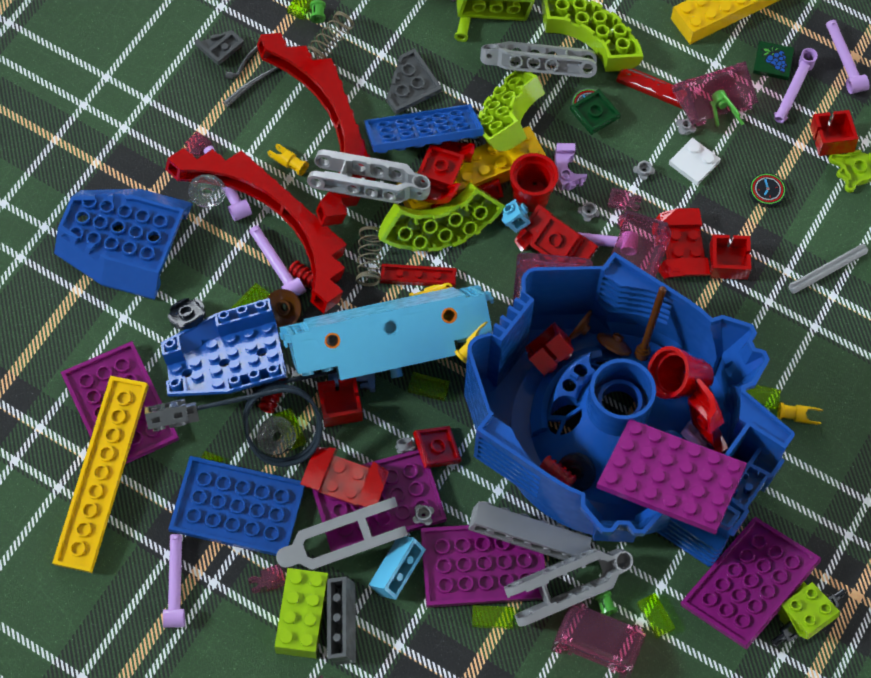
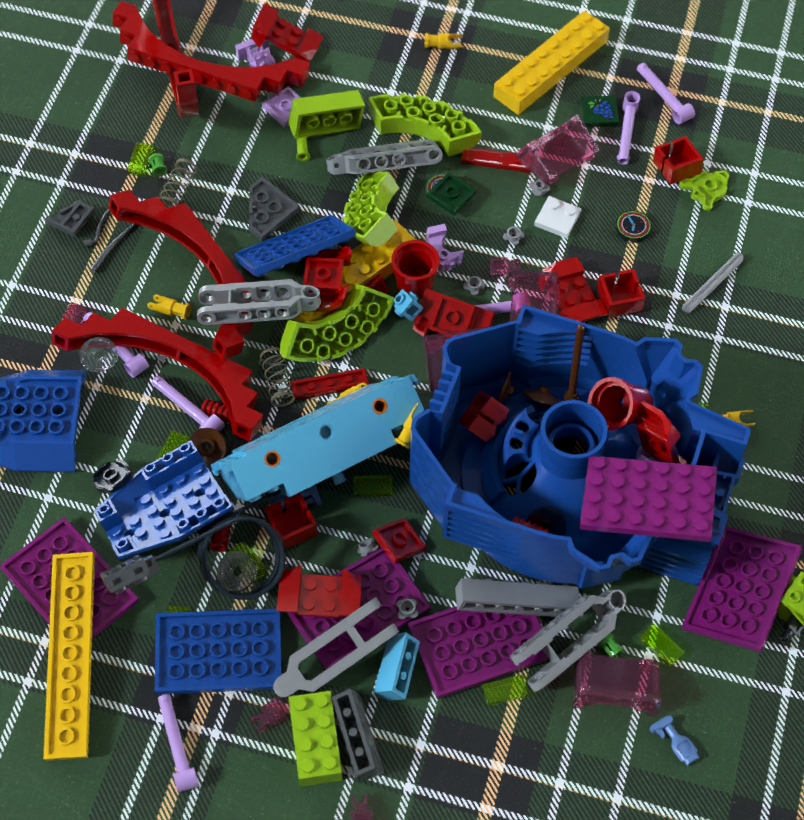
camera: 15 degrees left, 5 degrees down
bright green plant [710,90,744,127] -> none

